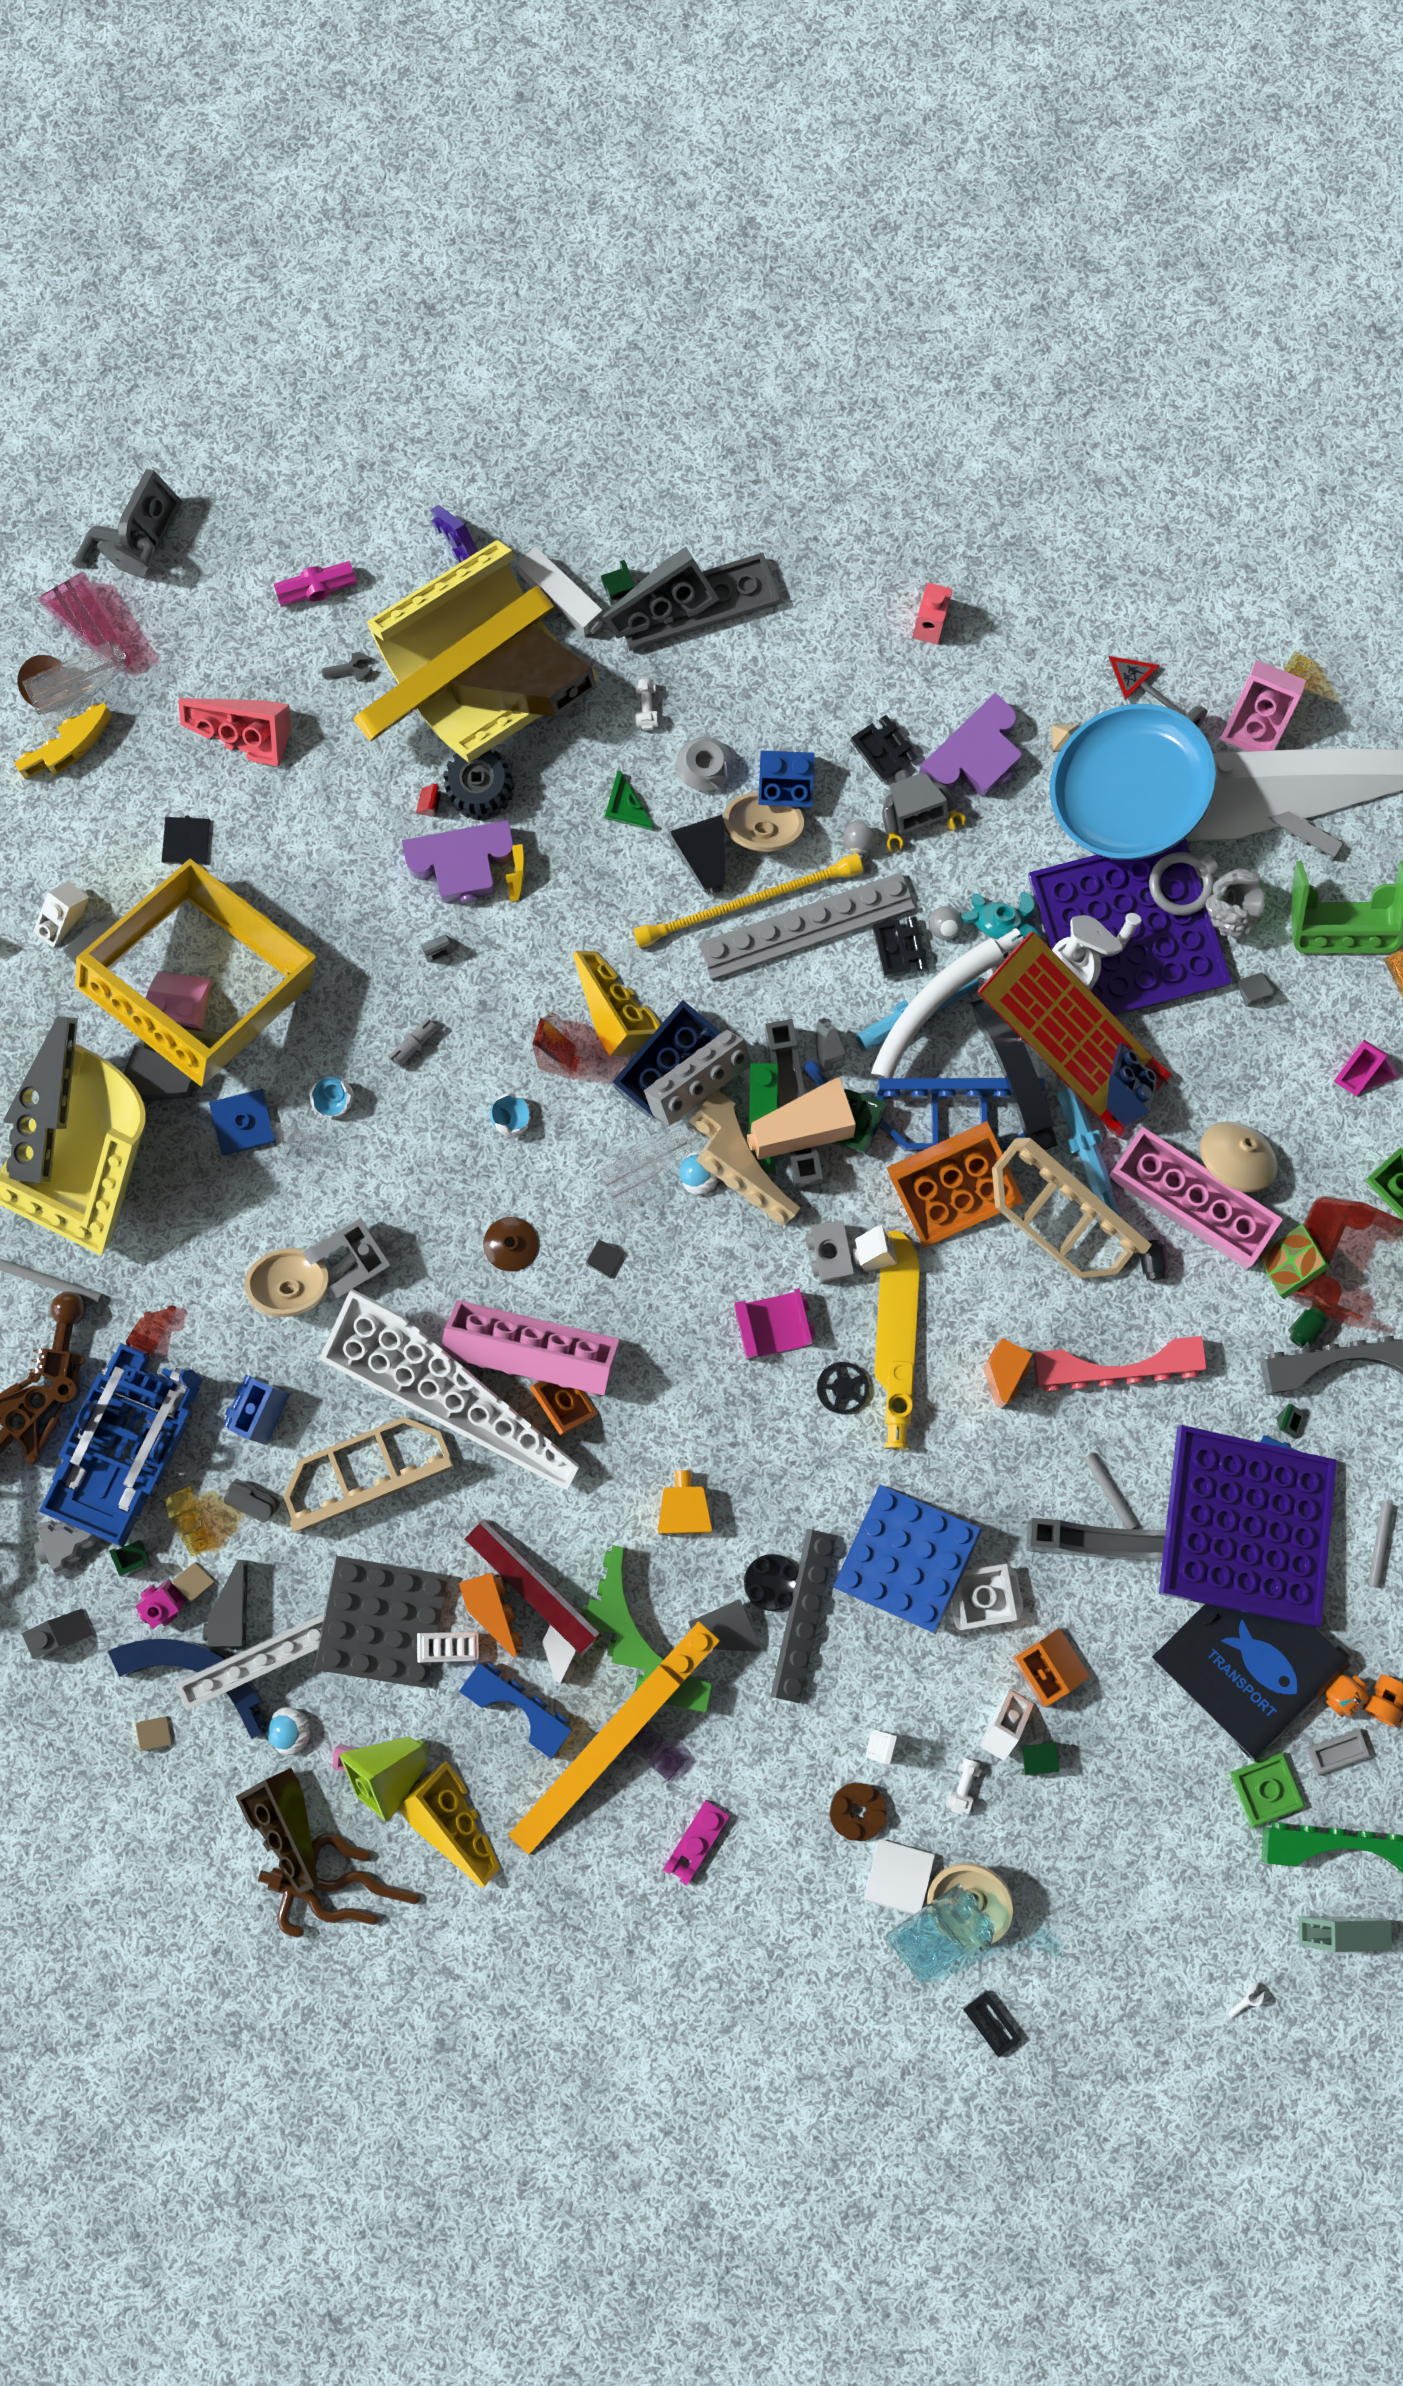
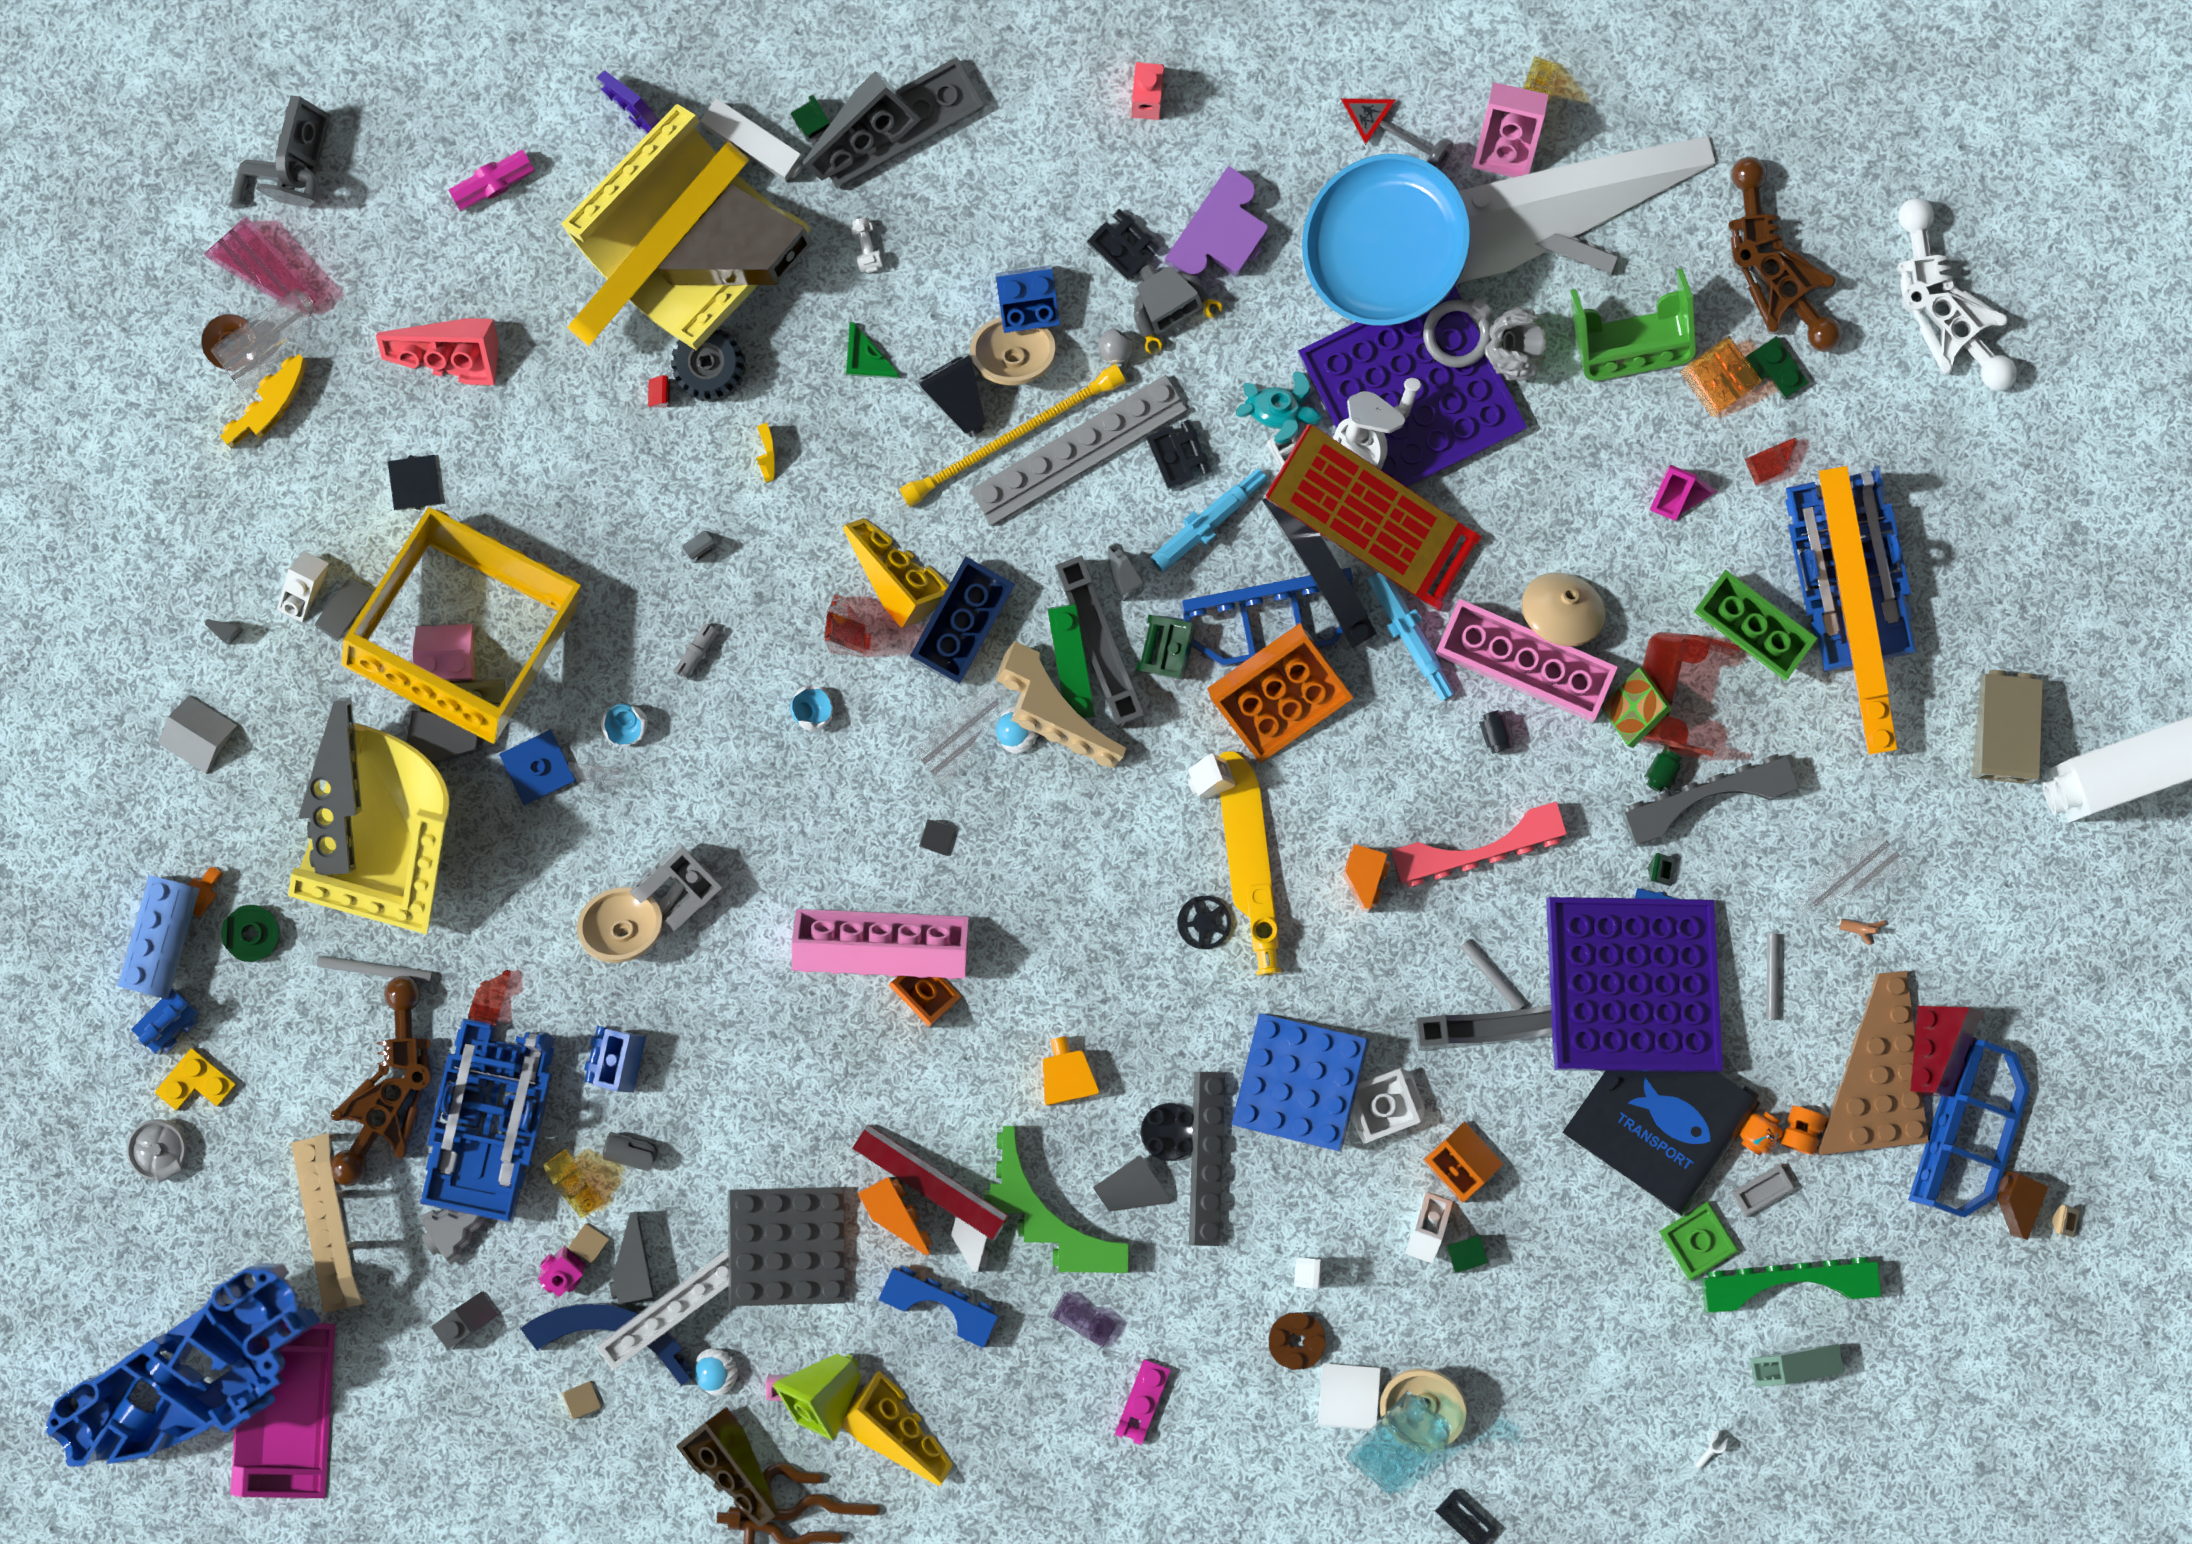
camera: 10 degrees left, 5 degrees up
dark green panel [109,1539,152,1578] -> none
tan plate [283,1417,456,1534] -> none
white wedge [319,1289,580,1490] -> none
dark grey bar [321,652,373,681] -> none
medium lavender brick [402,820,513,903] -> none
white slope [417,1632,479,1662] -> none
reddish brown dish [483,1217,538,1272] -> none
light orange slope [508,1621,720,1855] -> none
light grey brick [644,1030,752,1126] -> none
light grey piece [677,737,735,791] -> none
dark pink panel [734,1288,816,1360] -> none
light nougat slope [747,1077,856,1160] -> none
blue tile [803,1060,829,1087] -> none
light grey brick [806,1220,854,1284] -> none
white animal [871,928,1024,1078] -> none
light grey piece [929,906,963,940] -> none
white bar [946,1758,981,1815] -> none
tan plate [992,1138,1151,1278] -> none
tan slope [1051,724,1079,752] -> none
dark blue slope [1107,1043,1158,1127] -> none
dark grey slope [1236,972,1274,1006] -> none

